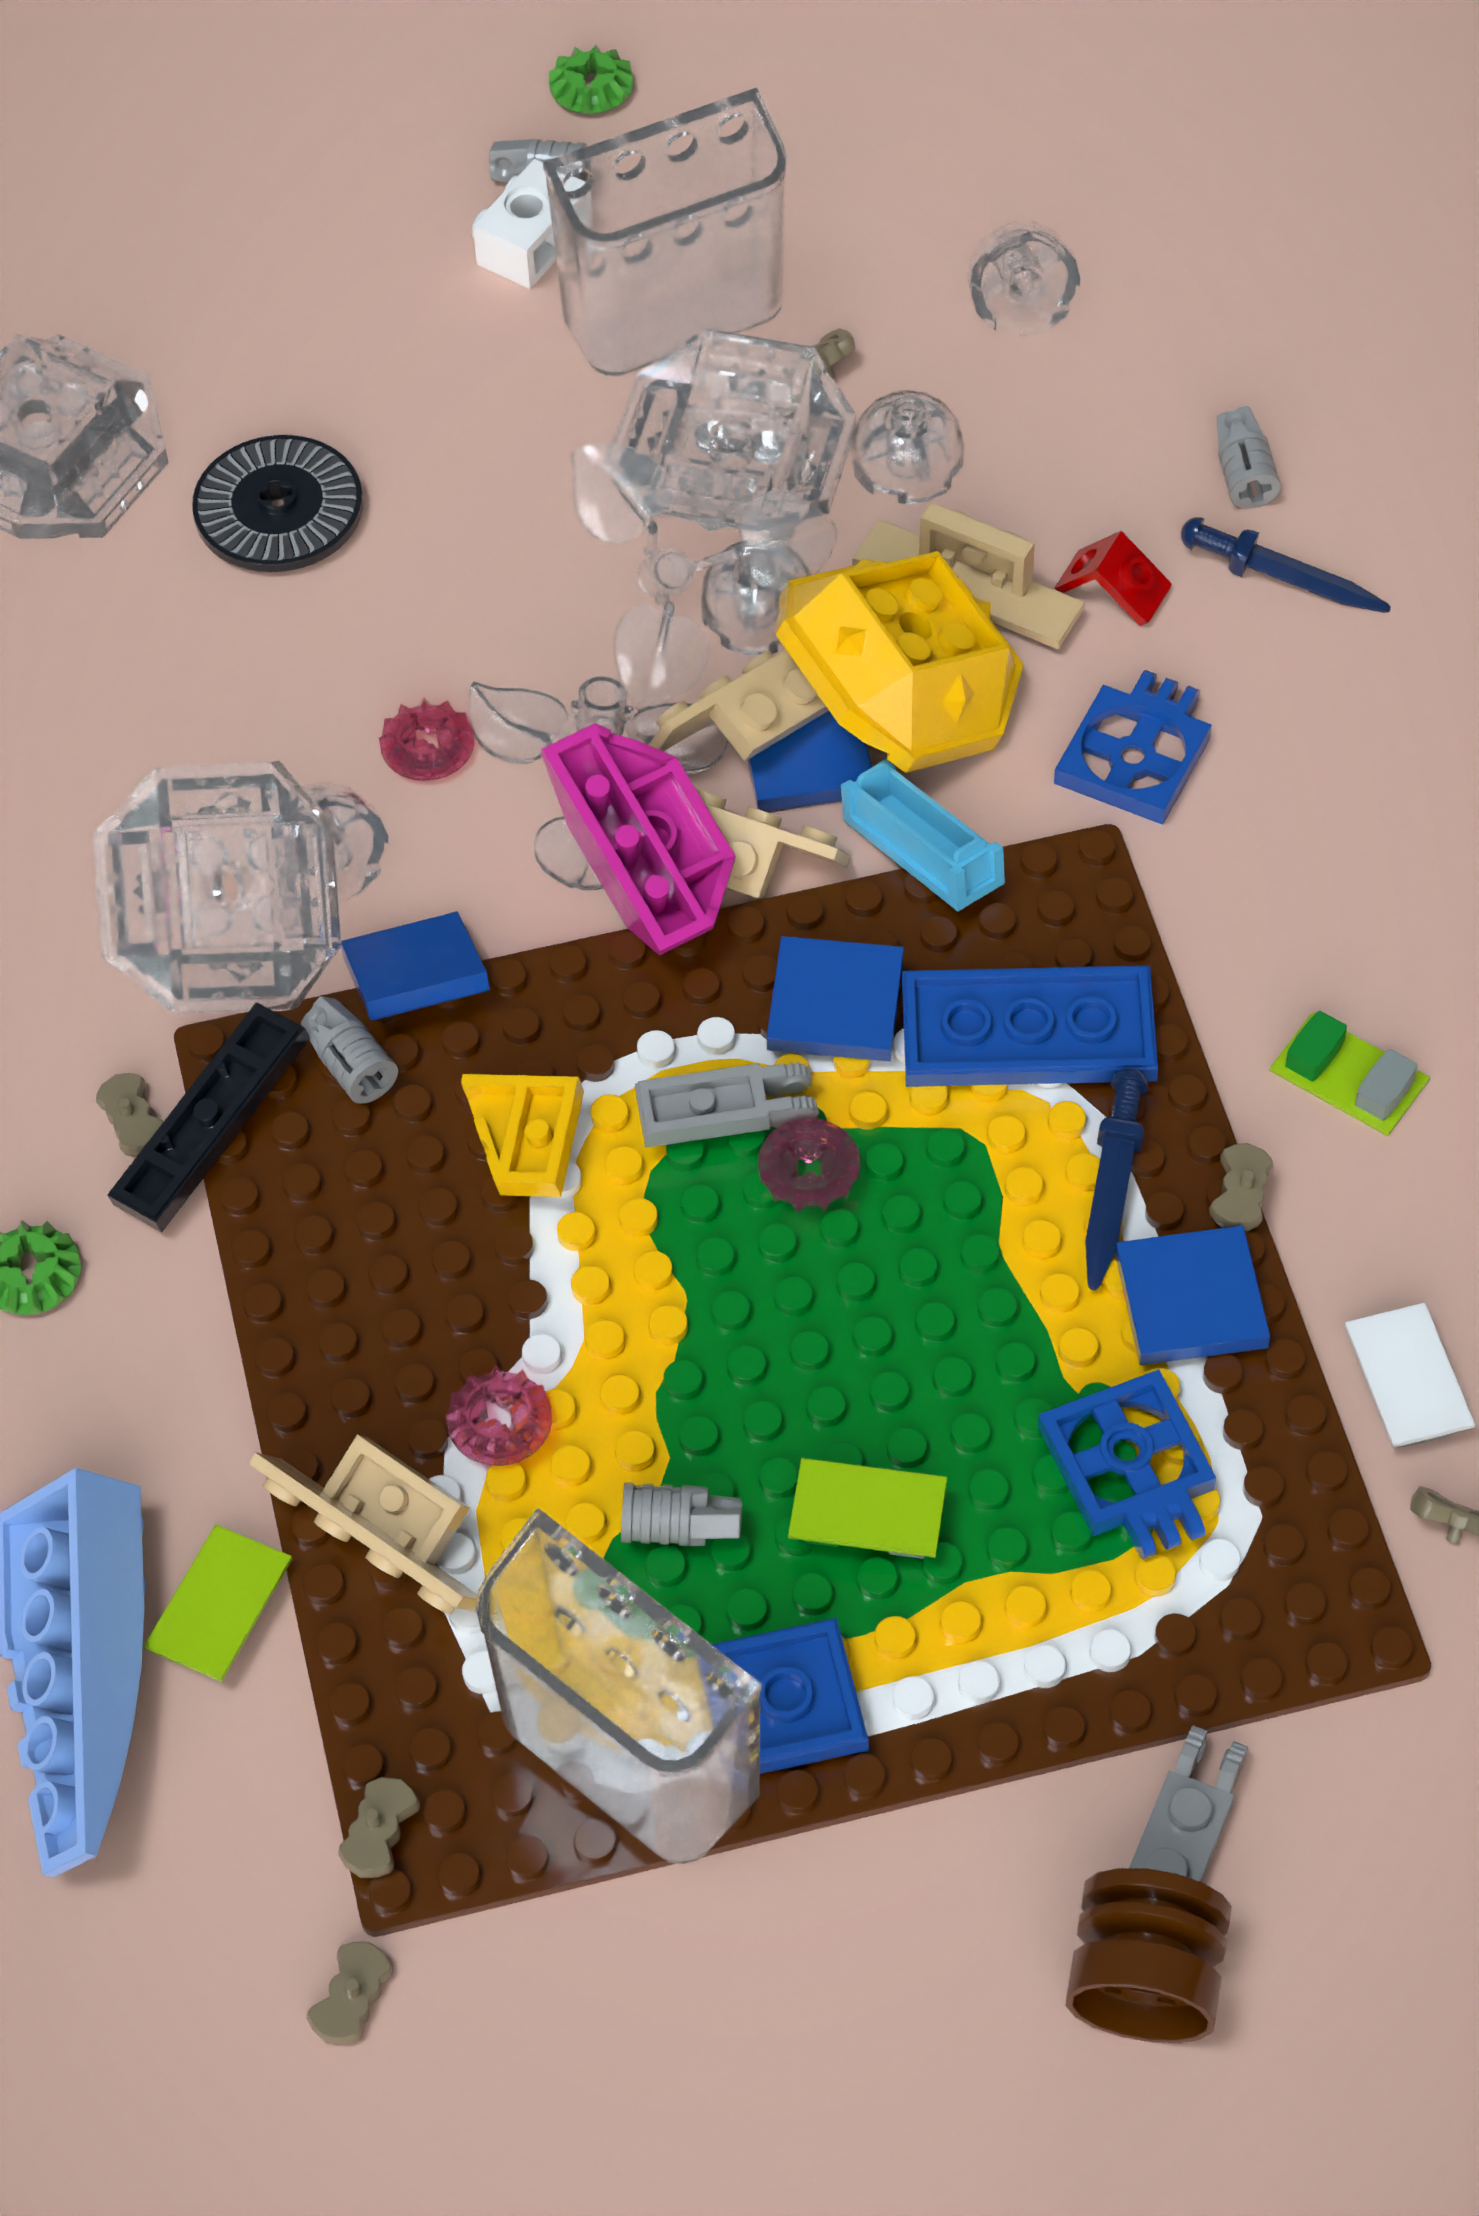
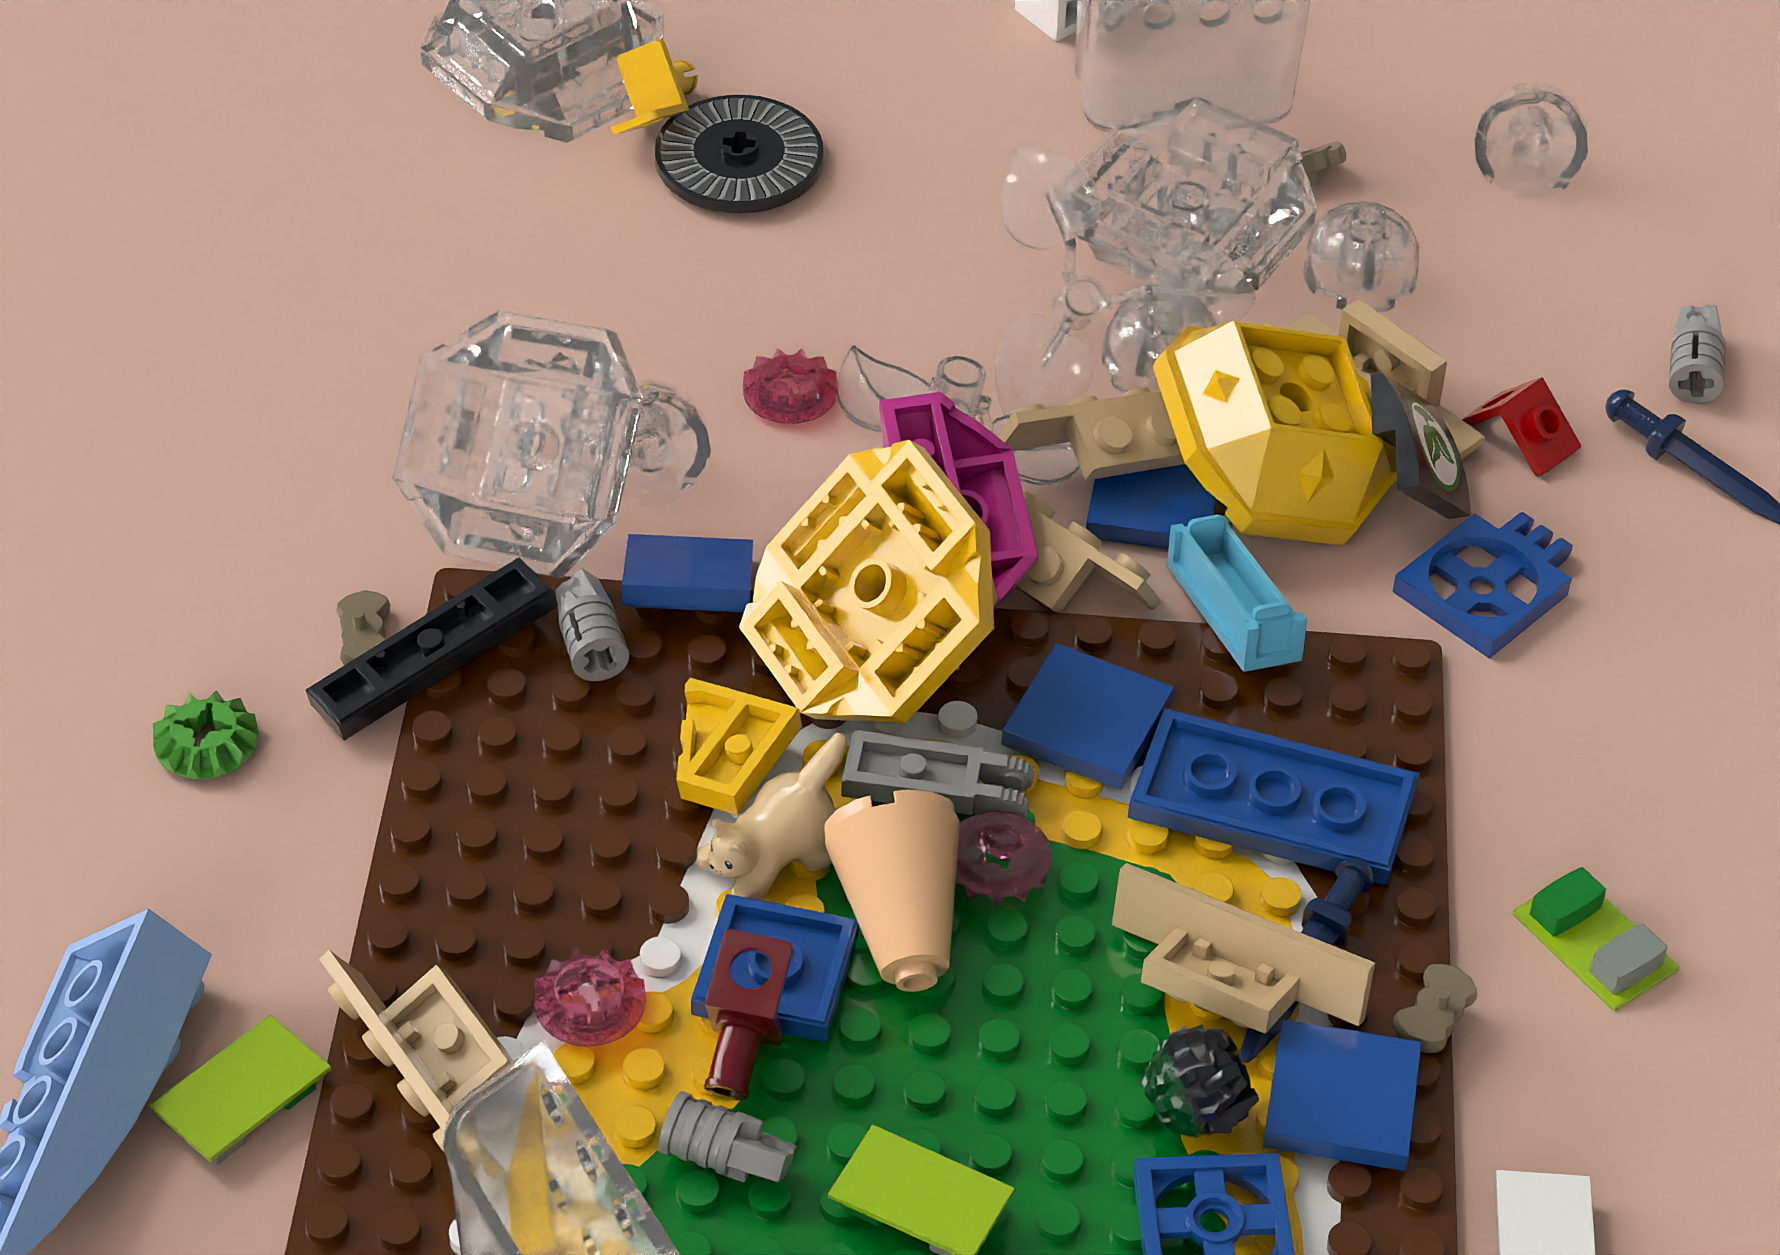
camera: 15 degrees right, 10 degrees down
none -> yellow bracket [611,40,698,135]
none -> blue tile [691,894,859,1042]
none -> tan animal [697,733,847,900]
none -> dark red bracket [704,929,793,1100]
none -> yellow piece [739,440,997,723]
none -> light nougat cone [824,789,960,992]
none -> tan bracket [1112,863,1375,1034]
none -> black piece [1141,1025,1259,1138]
none -> black slope [1370,372,1471,519]

